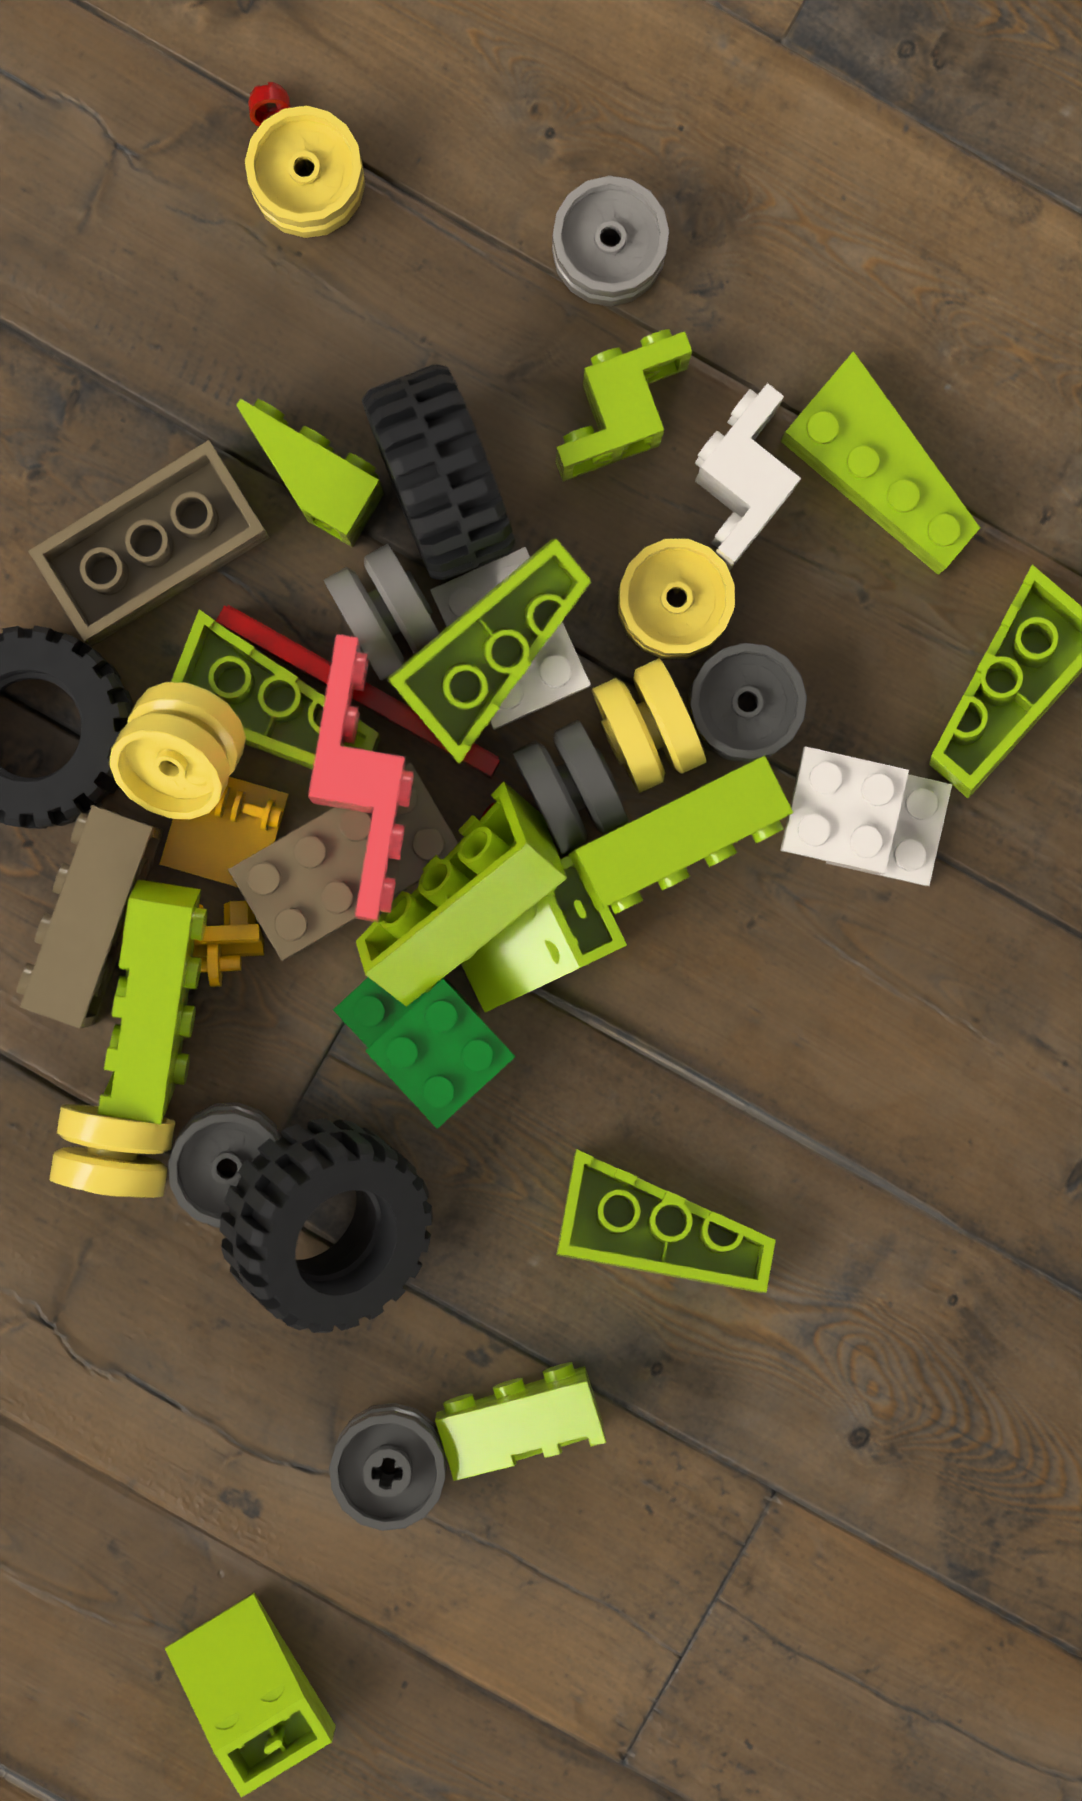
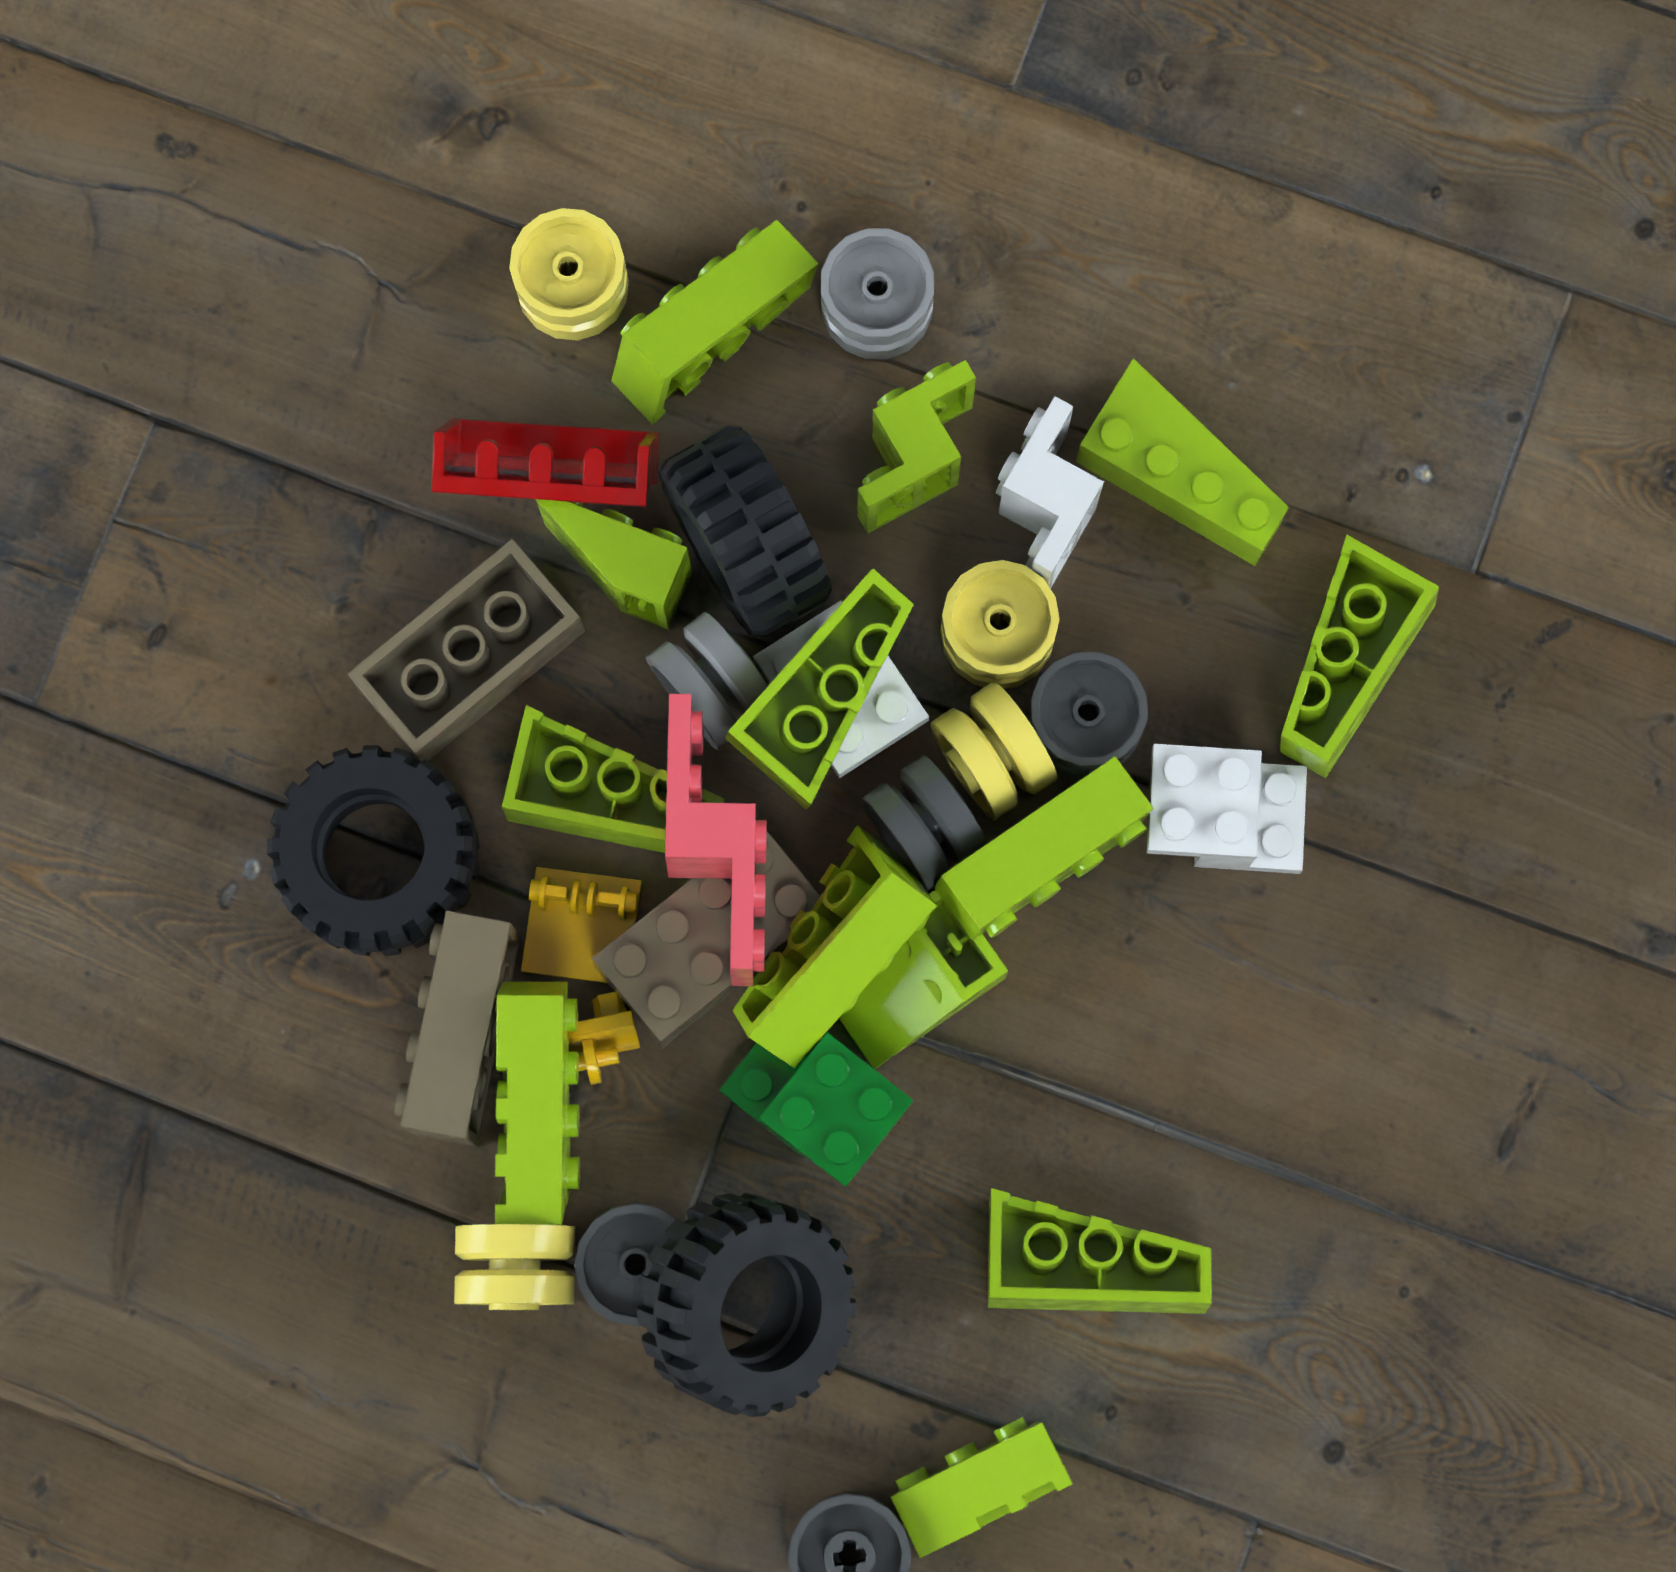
camera: 10 degrees left, 10 degrees down
light yellow wheel [109,682,246,819] -> none
red tile [216,605,500,779] -> none
red hinge [248,82,291,127] -> none
none -> red window [432,418,660,507]
none -> lime wedge [611,220,819,425]

